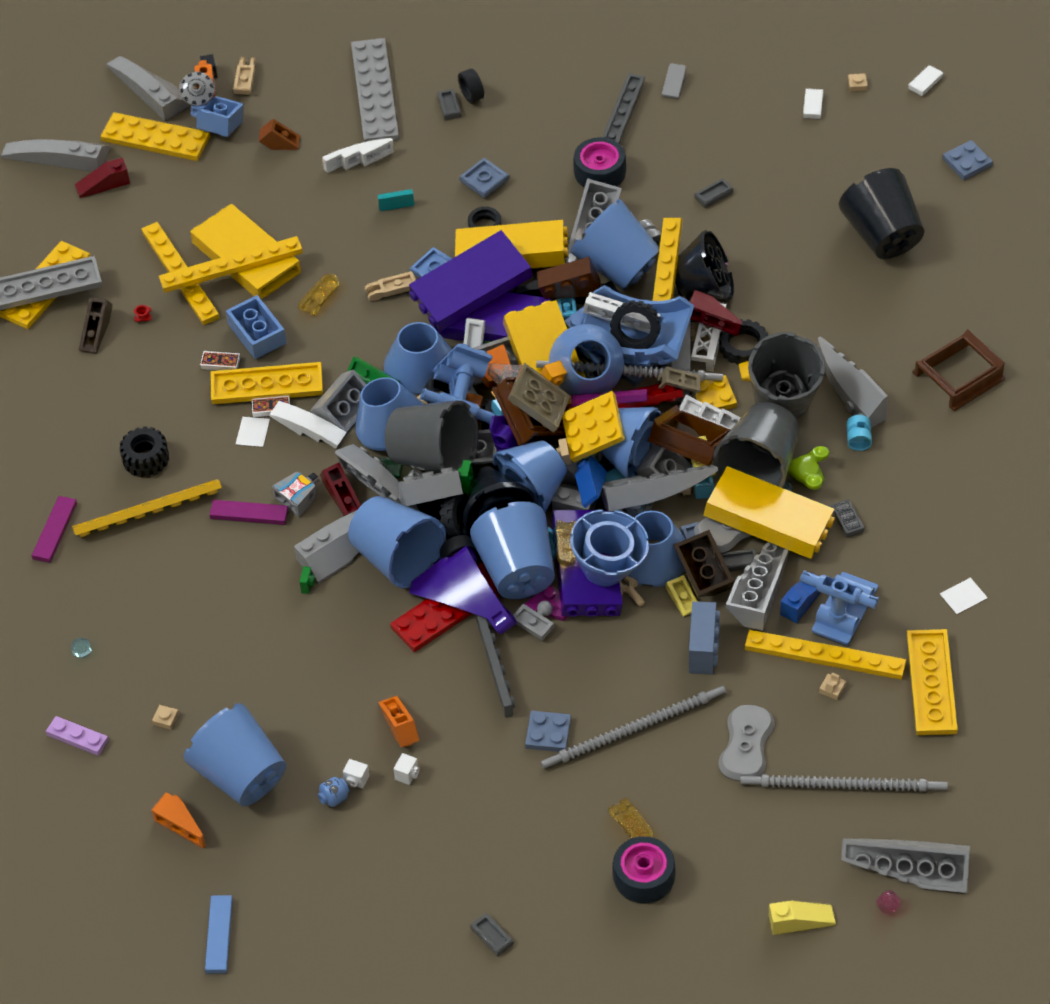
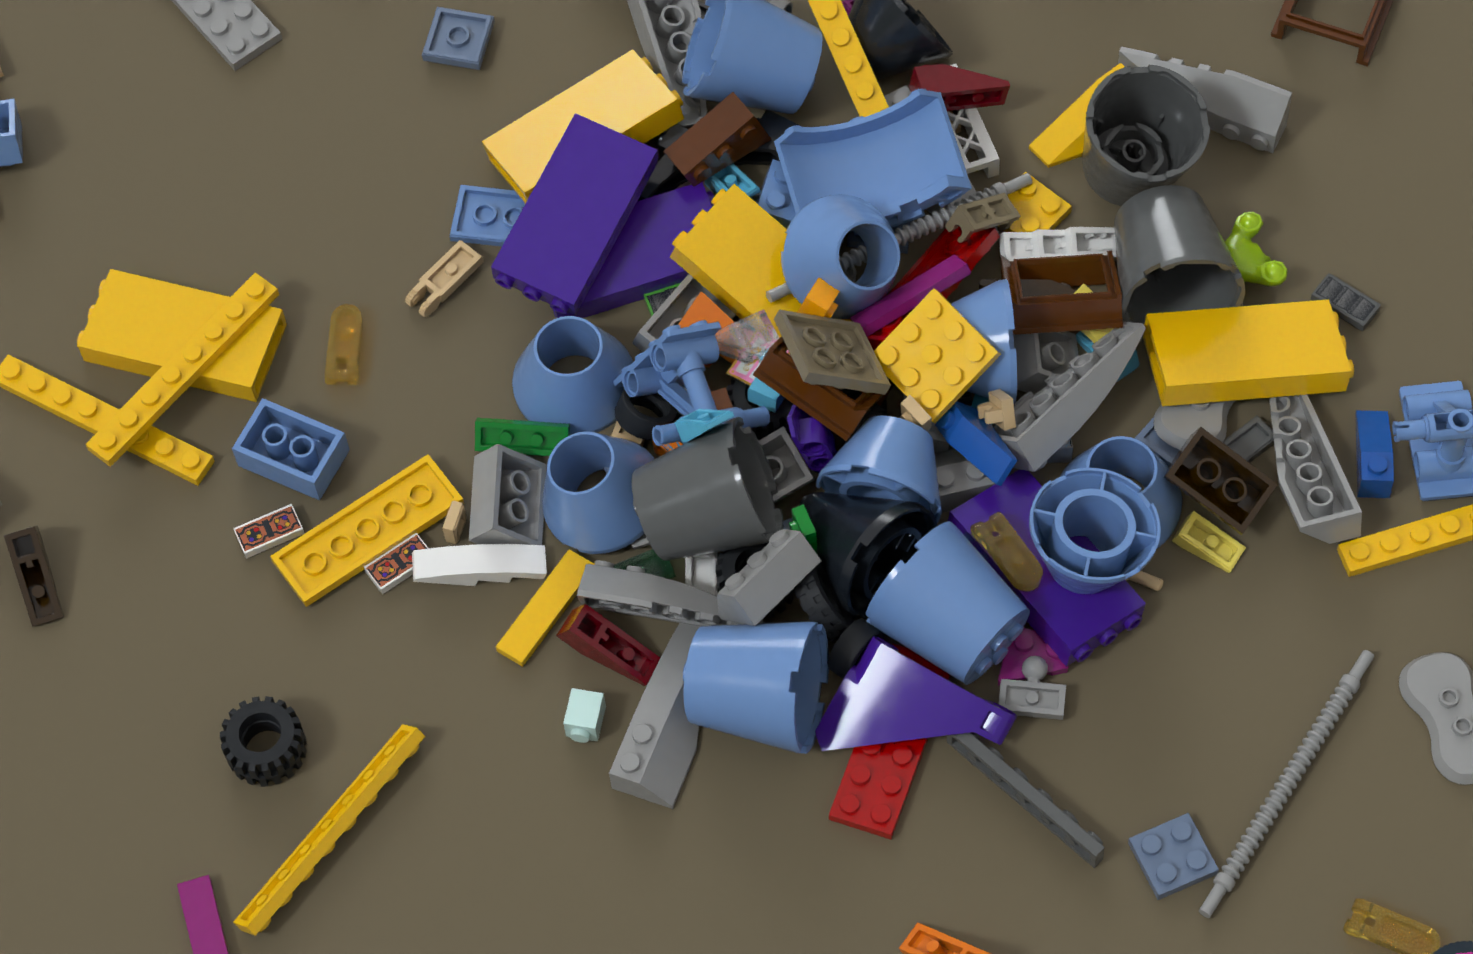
camera: 30 degrees left, 10 degrees up
red plate [134,305,152,322] -> none
magenta tile [209,500,289,525] -> none
white sticker [236,417,270,447] -> none
dark orange slope [259,119,300,150] -> none
torso [272,472,320,517] -> none
green plate [299,566,315,594] -> none
white slope [322,138,394,173] -> none
teal tile [377,189,415,211] -> none
white tile [464,318,486,348] -> none
black tyre [468,207,502,228] -> none
white fence [583,292,661,333] -> none
black tyre [610,300,661,349] -> none
sand blue brick [689,601,720,674] -> none
black tyre [719,319,768,365] -> none
medium azure wheel [846,415,872,451] -> none
none -> tan tile [442,501,467,544]
none -> yellow tile [496,549,594,667]
none -> light aqua brick [563,688,606,743]
none -> medium azure slope [675,408,734,443]
none -> tan tile [977,389,1016,430]

